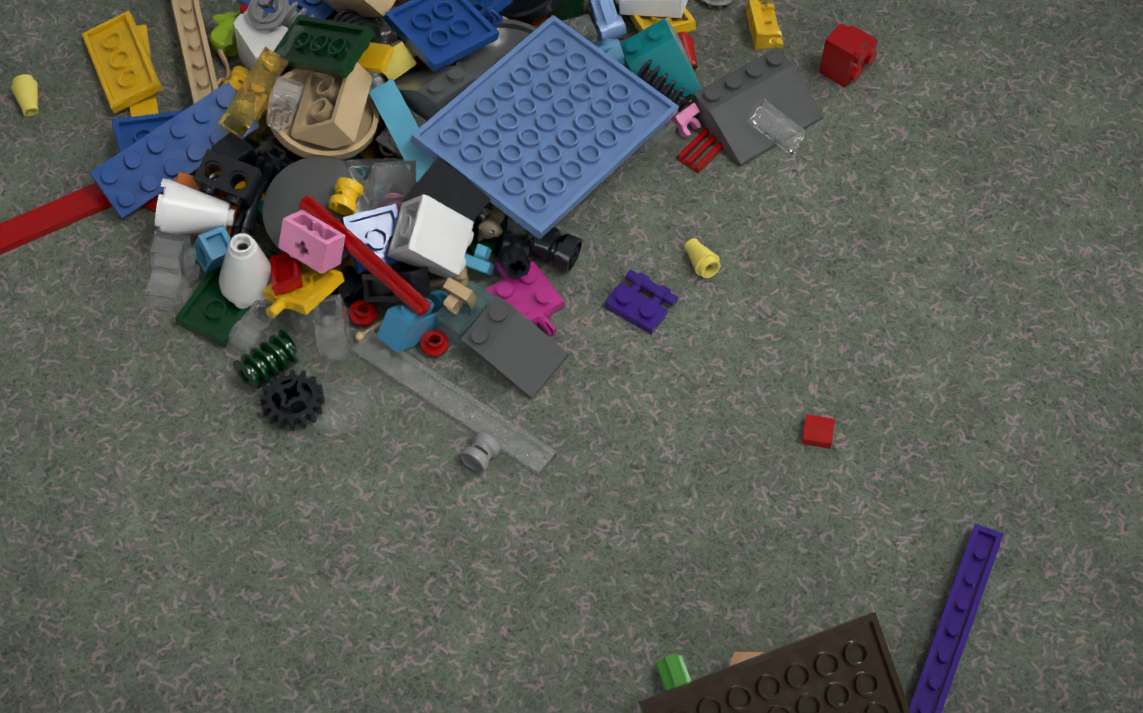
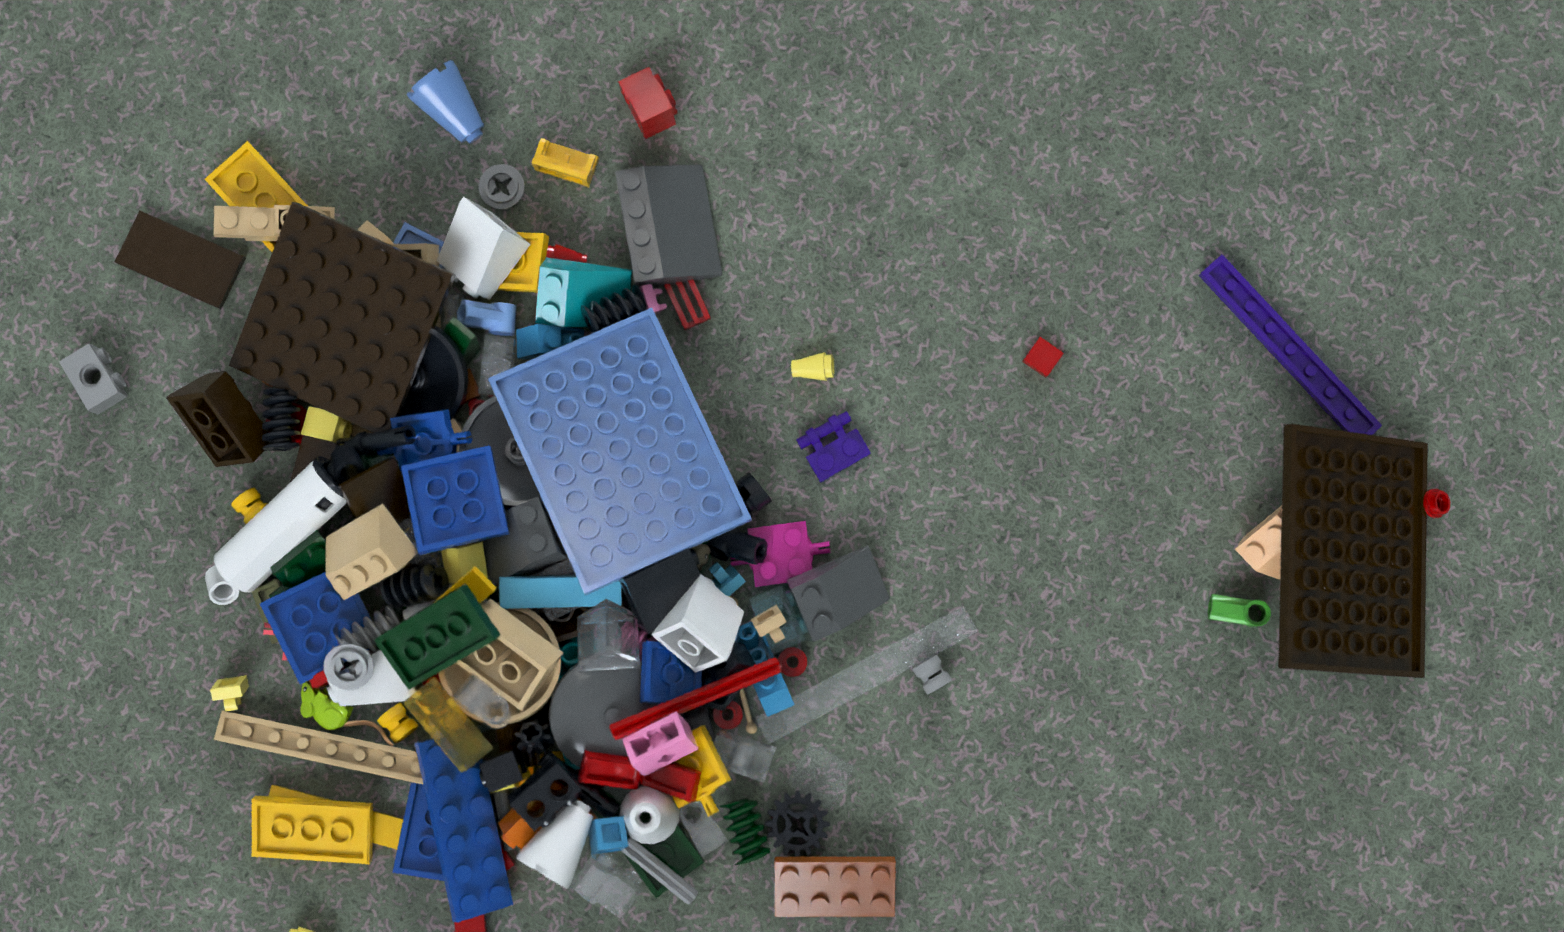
camera: 60 degrees left, 25 degrees up
yellow wheel [328,177,364,216] -> none
clear plate [749,100,807,155] -> none
none -> red tile [577,751,642,790]
none -> light grey axle [621,838,698,904]
none -> plate [774,856,896,917]

